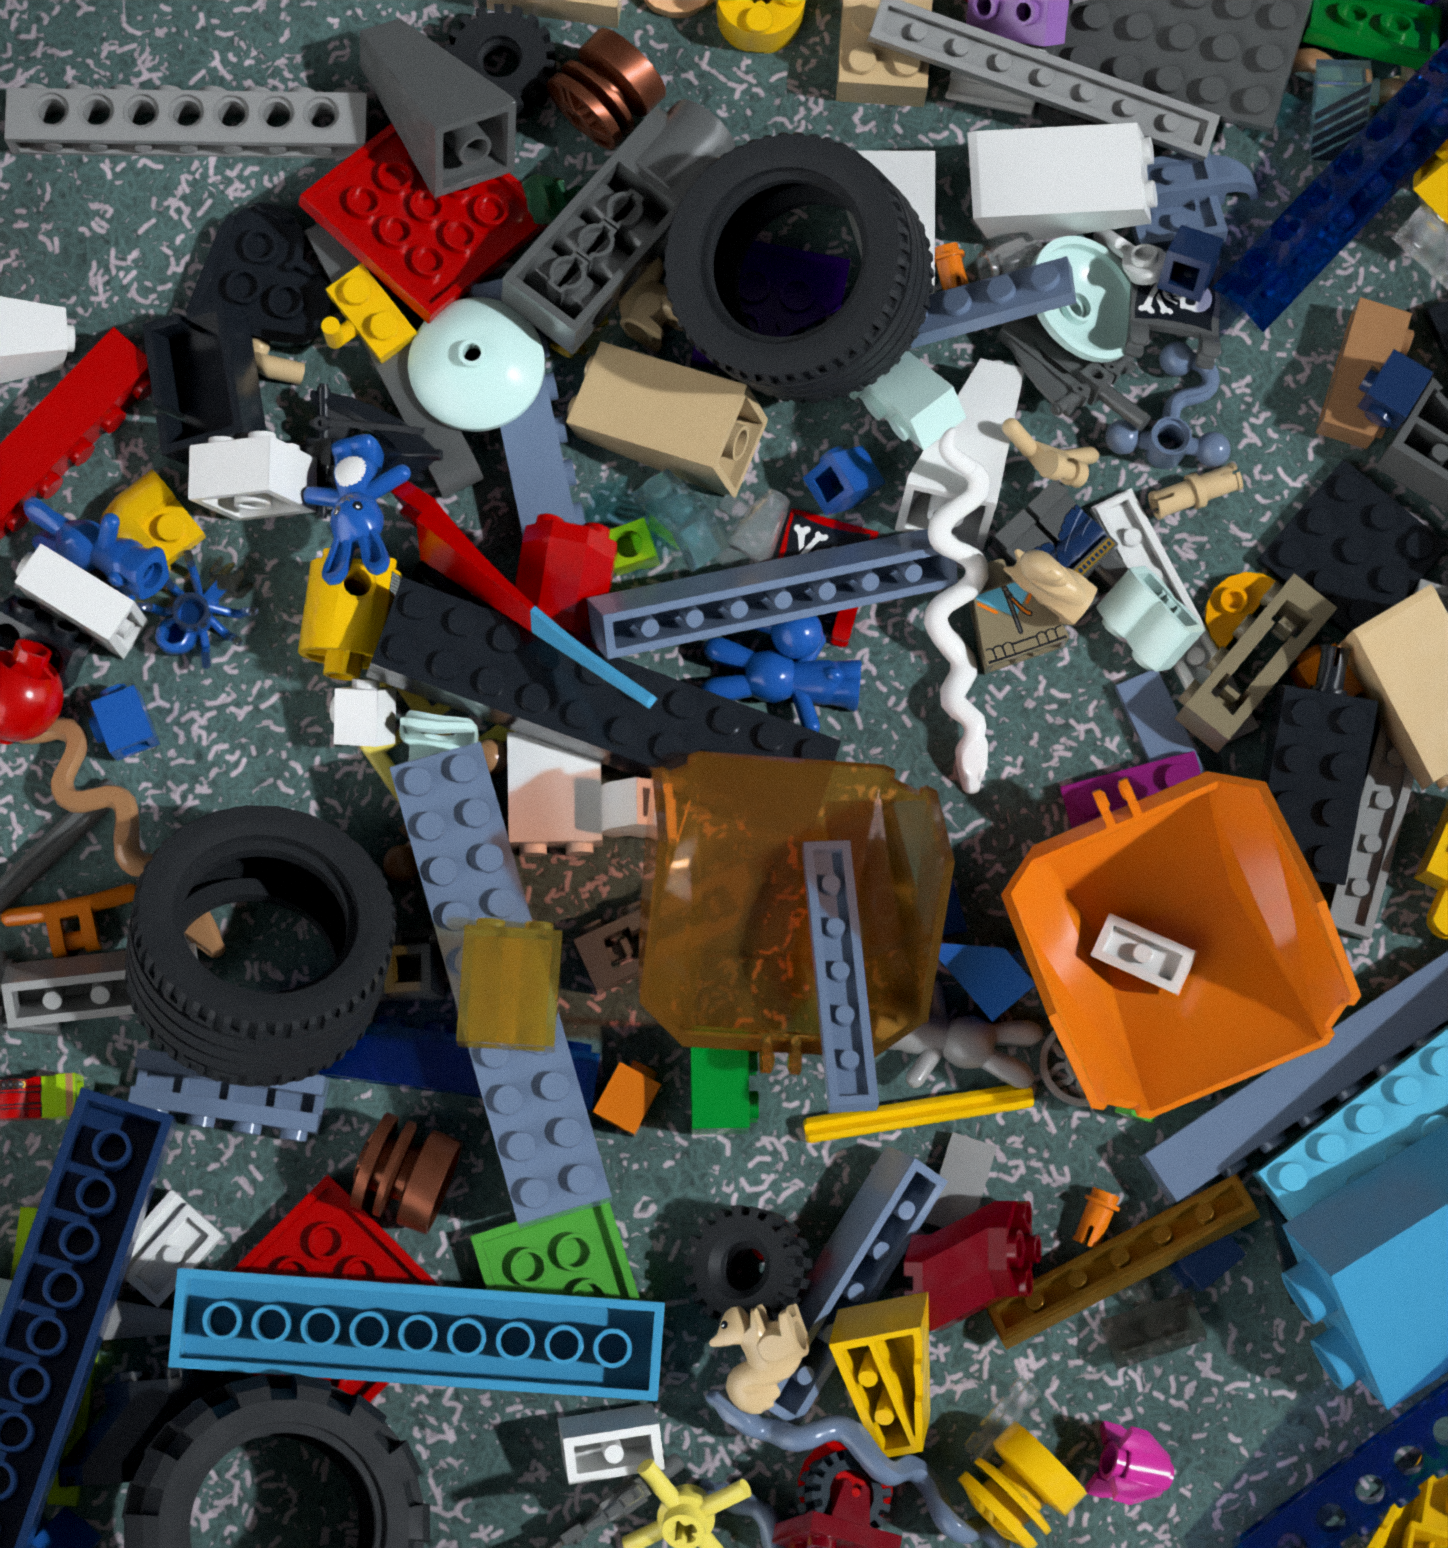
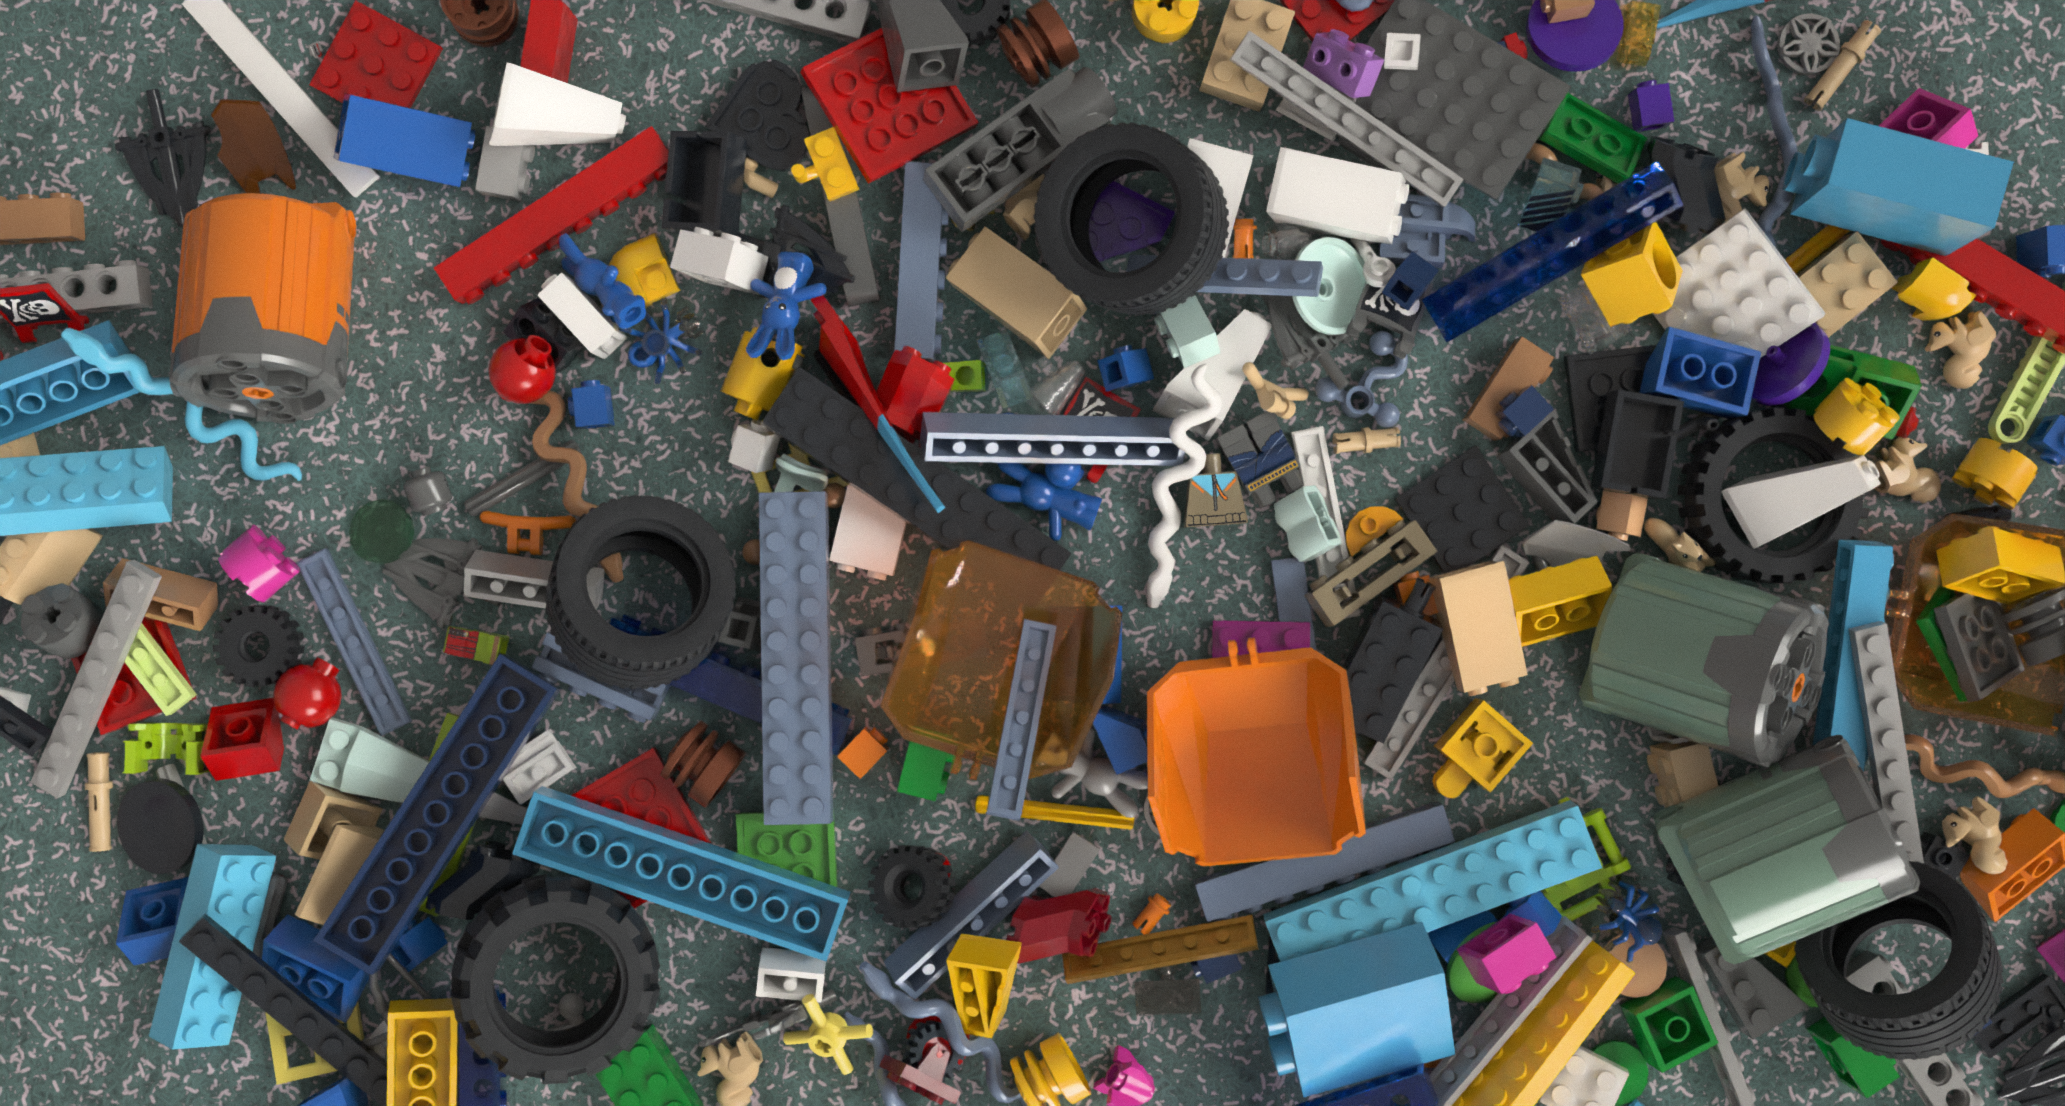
camera: 25 degrees right, 10 degrees up
light aqua dish [408,297,545,432] -> none
clear yellow brick [456,918,563,1053] -> none
clear green plate [521,174,583,225] -> none
white brick [601,777,673,840] -> none
tan animal [709,1303,810,1415] -> none
clear axle [964,1376,1040,1461] -> none
tan animal [1003,549,1098,625] -> none
white plate [1090,913,1197,995] -> none

